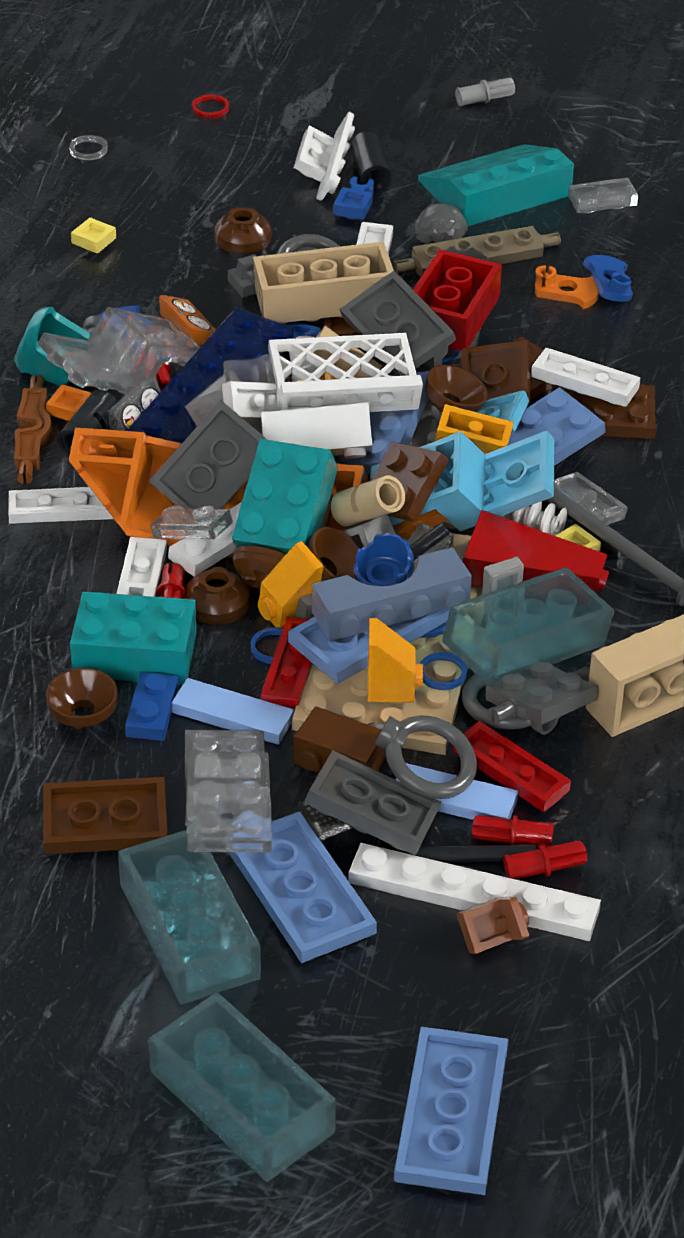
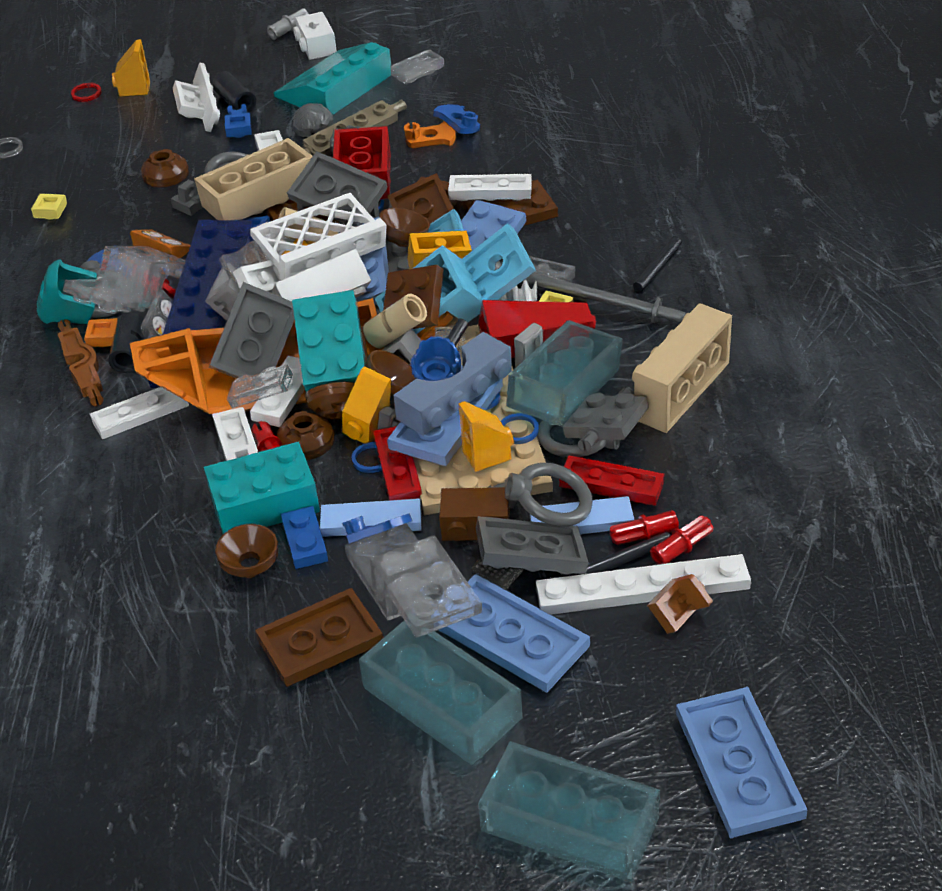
camera: 20 degrees left, 0 degrees up
none -> light orange slope [112,39,150,97]
none -> white brick [293,12,336,60]
none -> blue piece [342,513,412,544]

